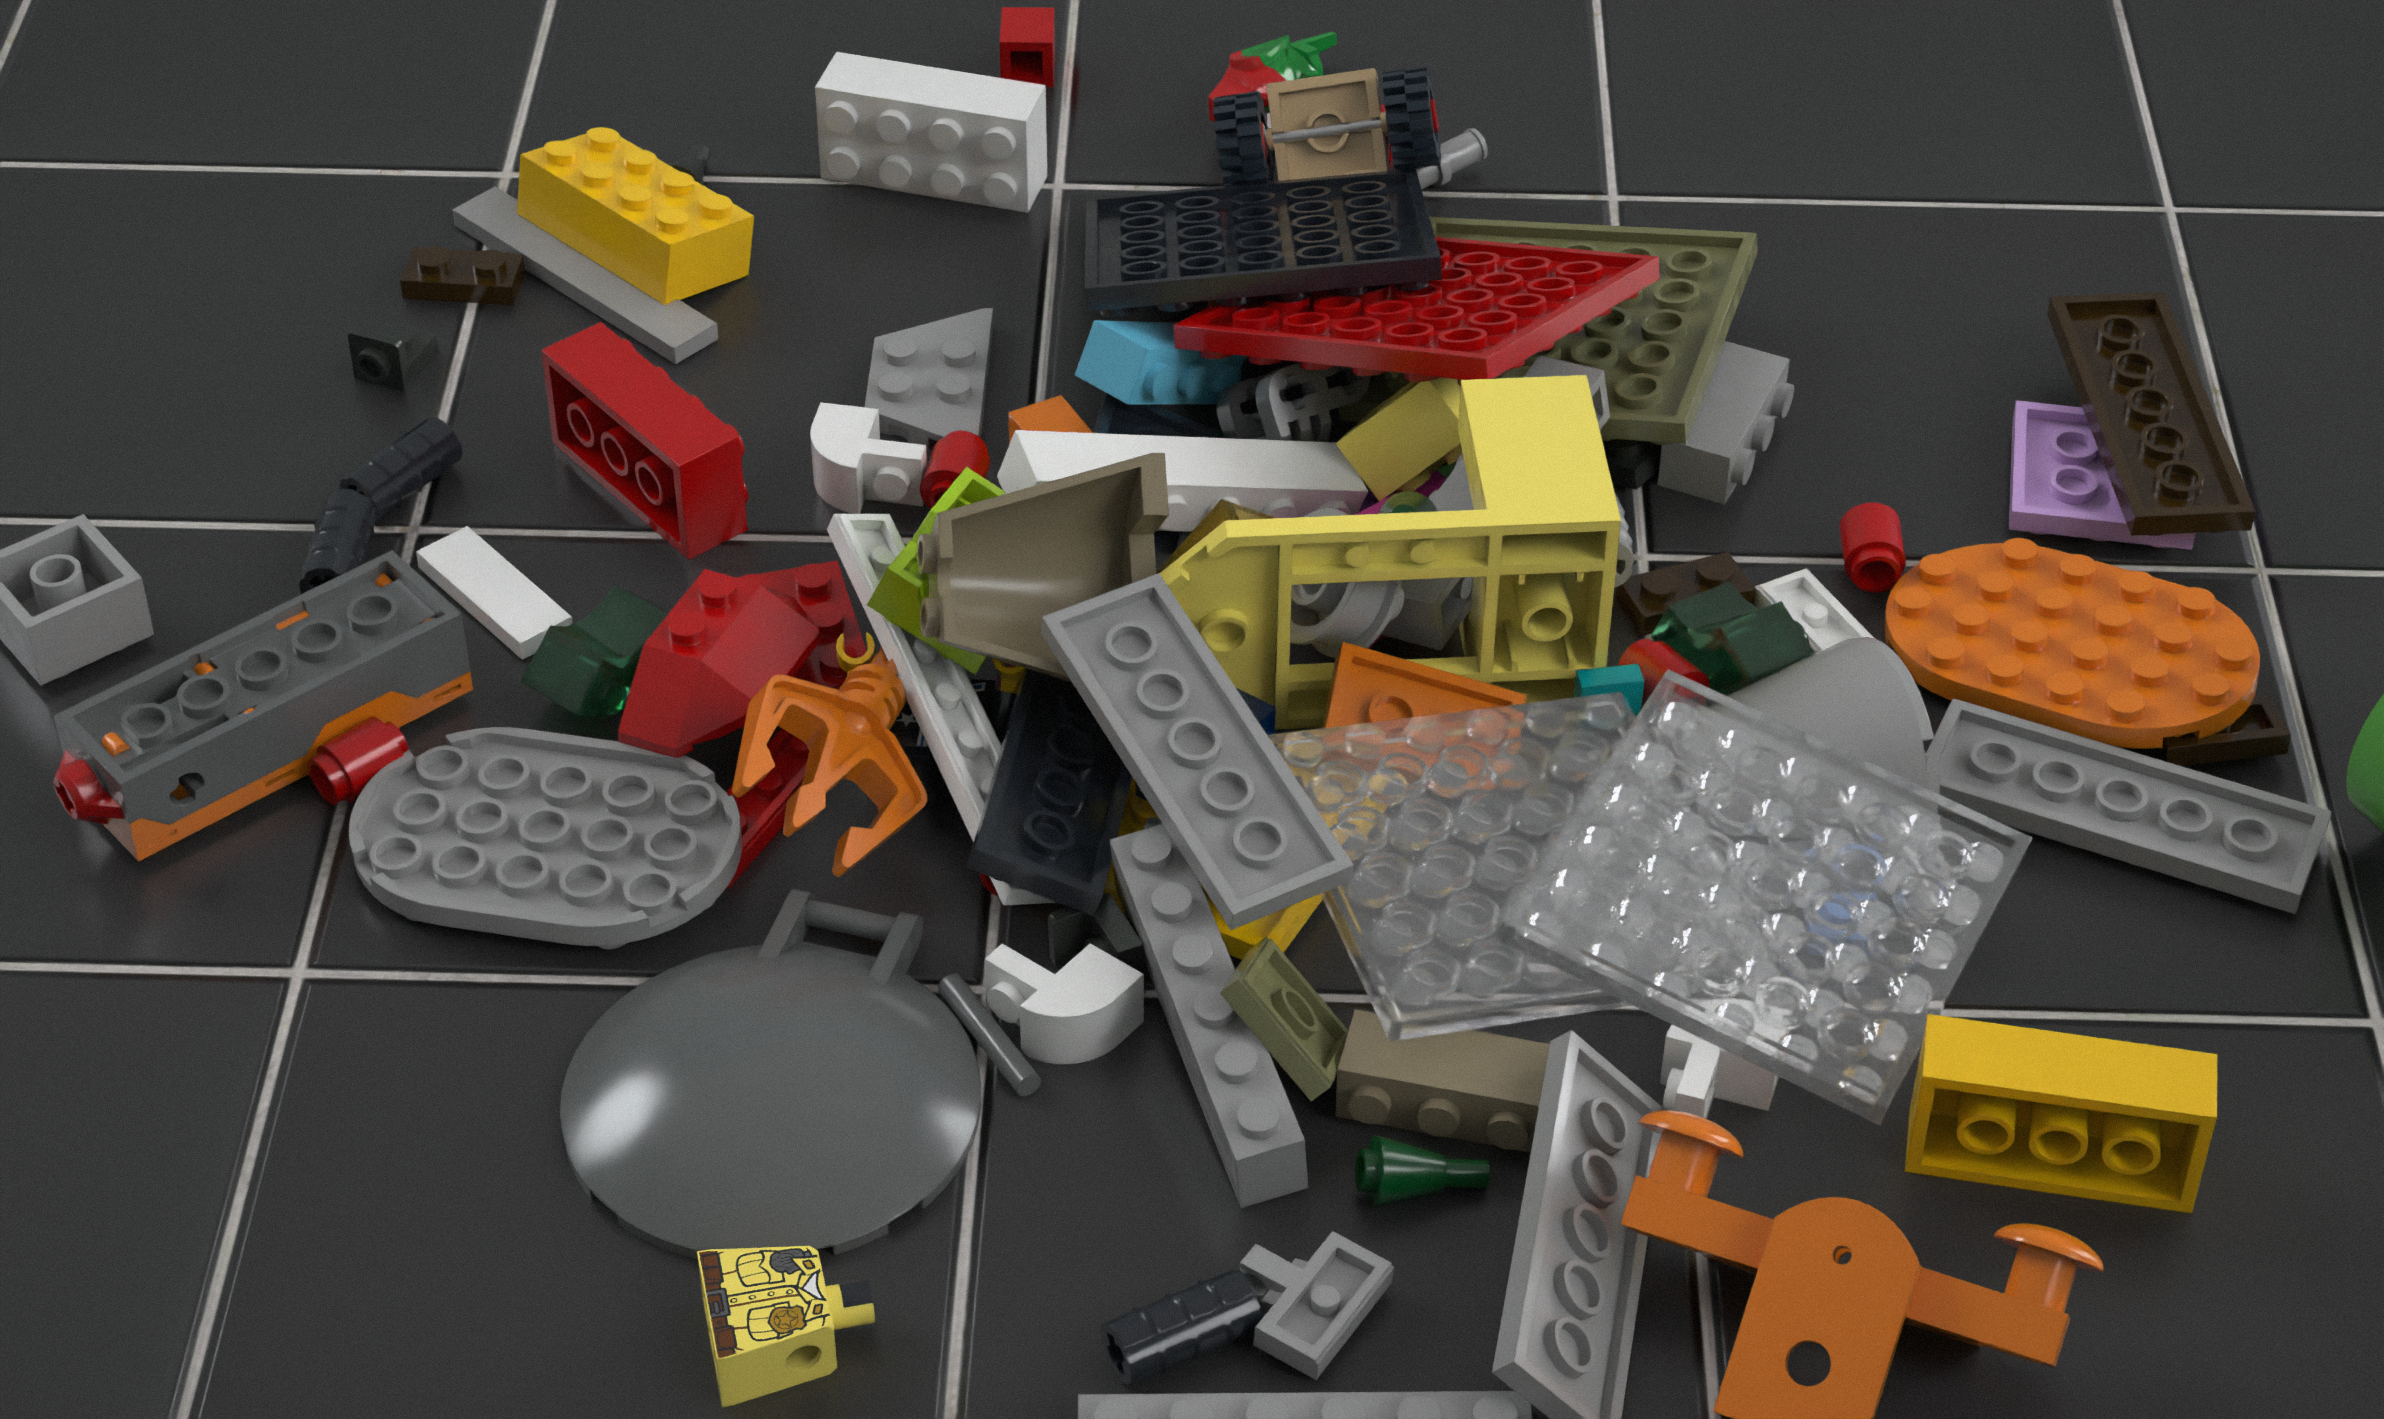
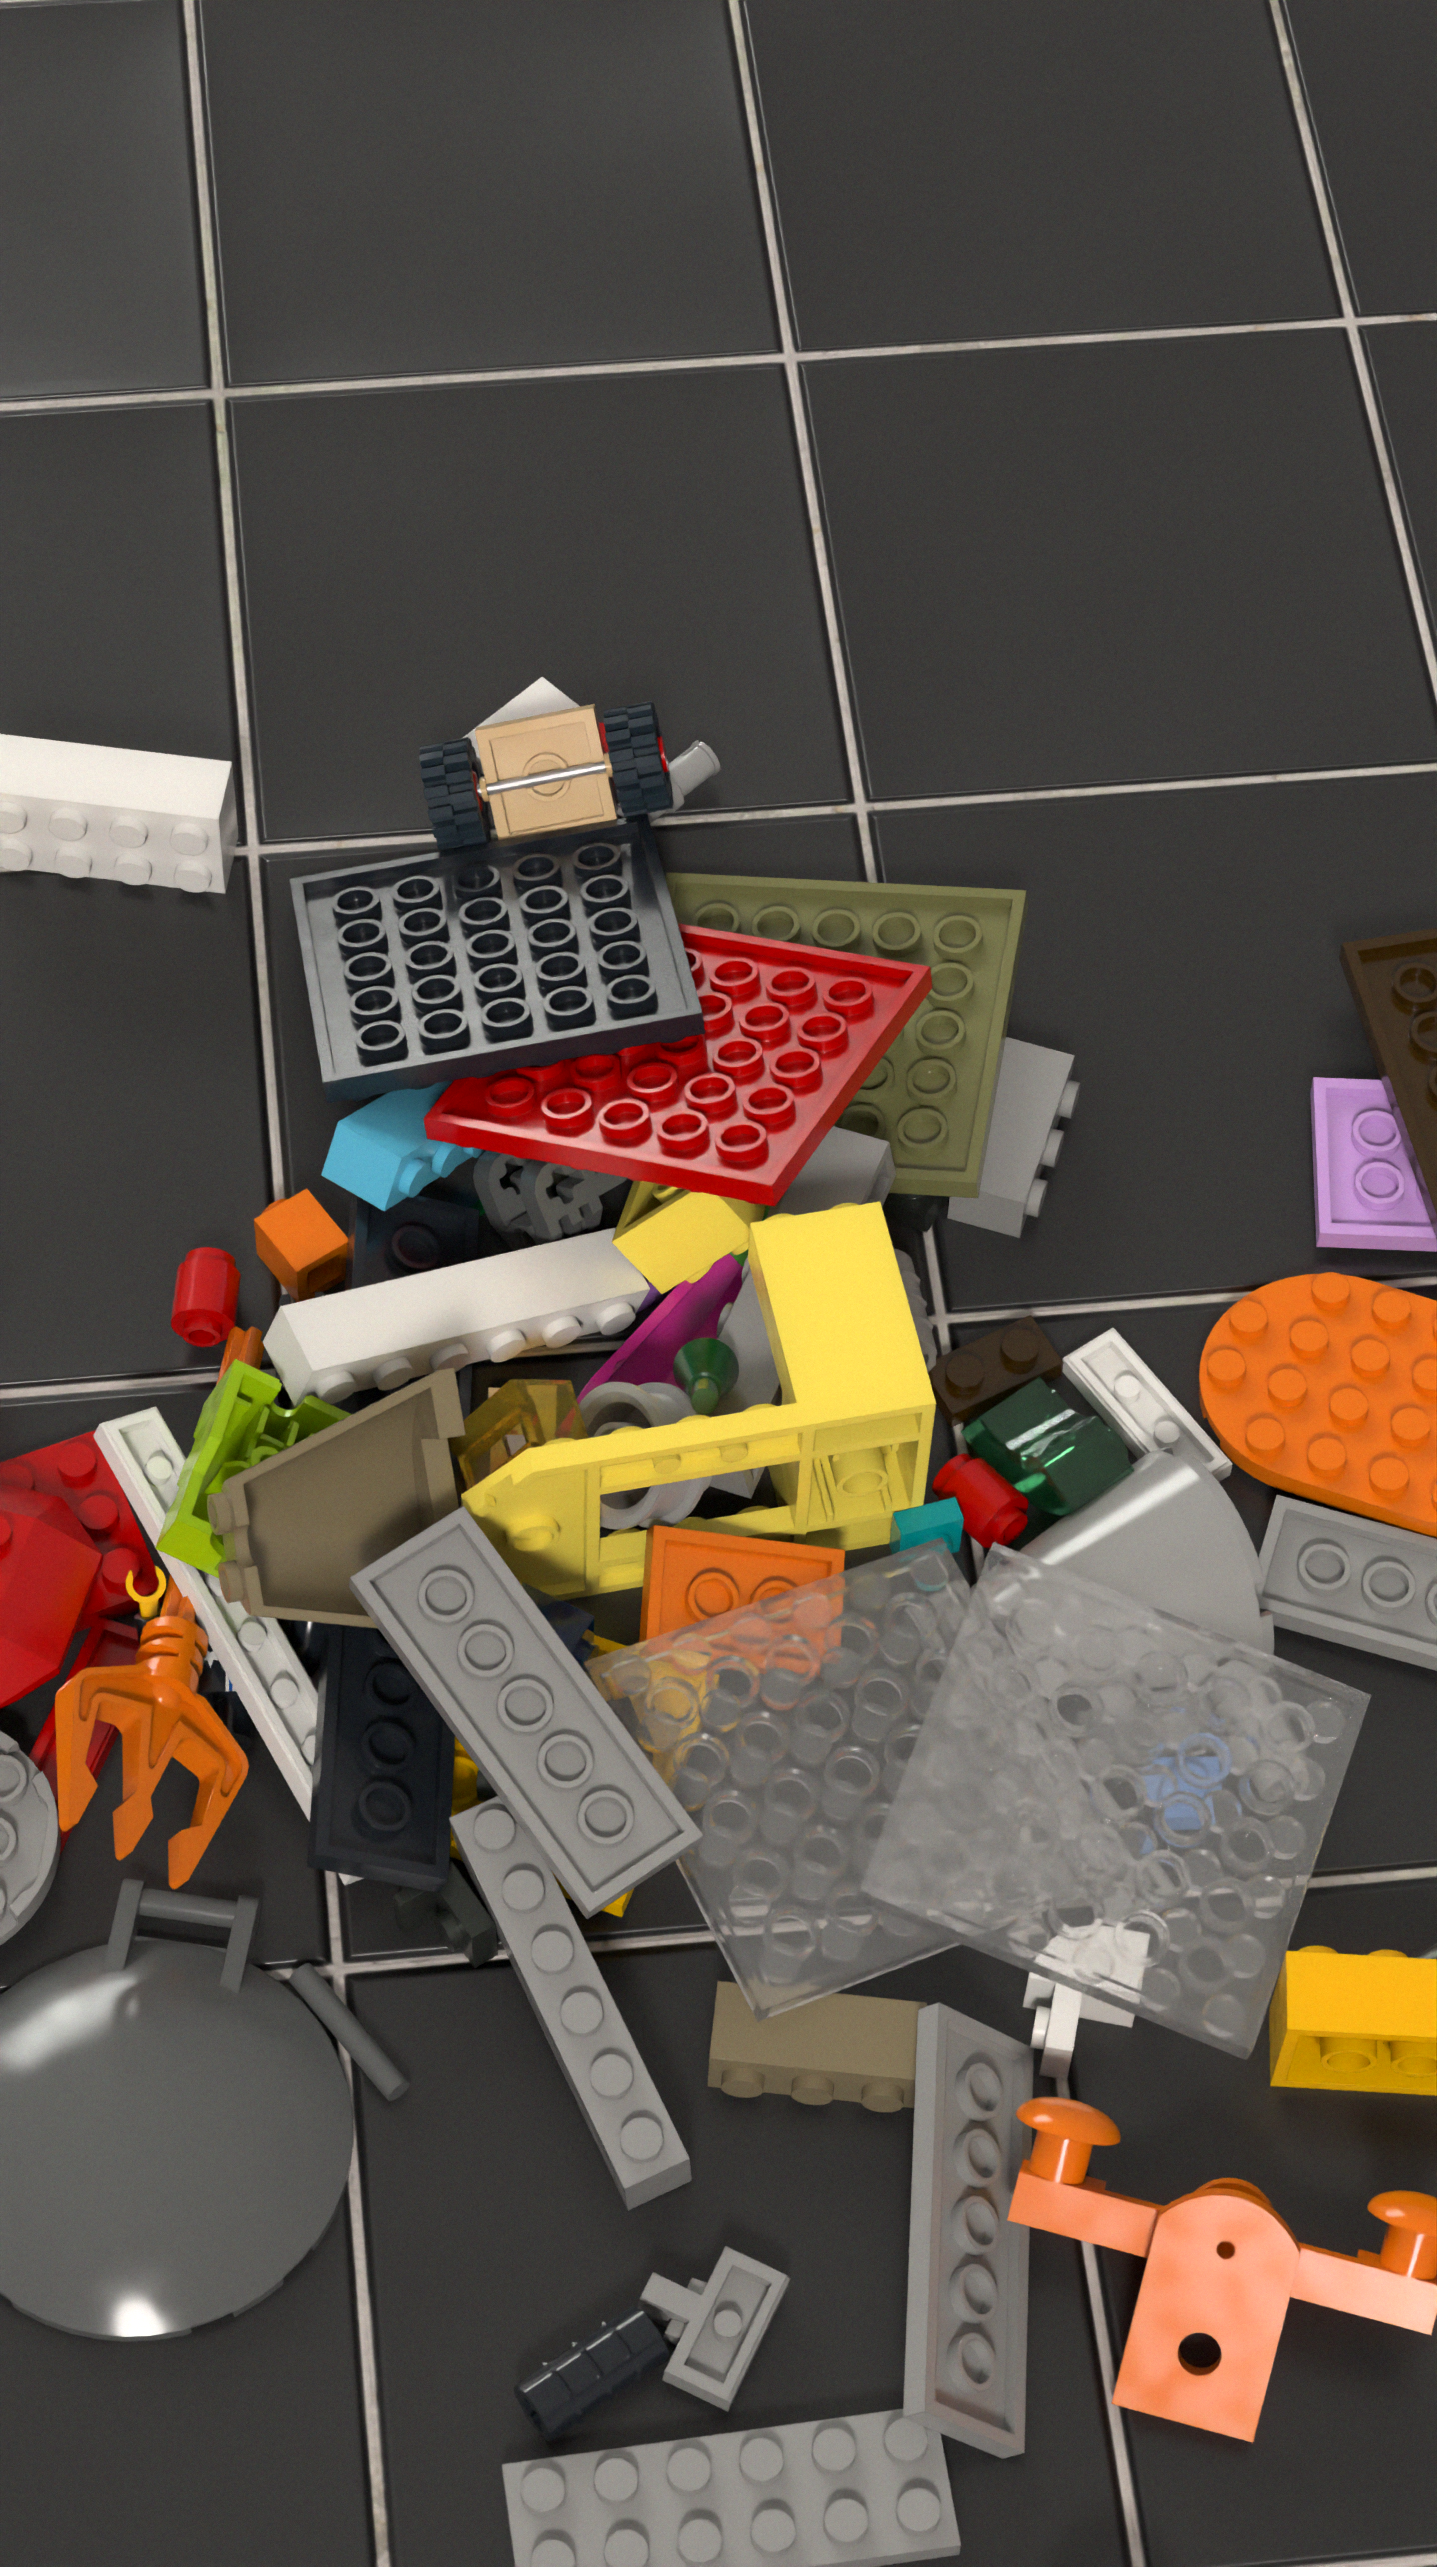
camera: 10 degrees left, 15 degrees up
light yellow torso [697,1246,875,1407] -> none
white brick [810,402,927,514] -> none
light grey wing [864,308,993,449] -> none
white brick [984,944,1144,1064] -> none
red brick [999,7,1055,87] -> none
animal [1208,31,1337,122] -> none
olive tile [1220,936,1348,1101] -> none
dark green cone [1355,1135,1490,1207] -> none
red brick [1839,503,1906,593] -> none

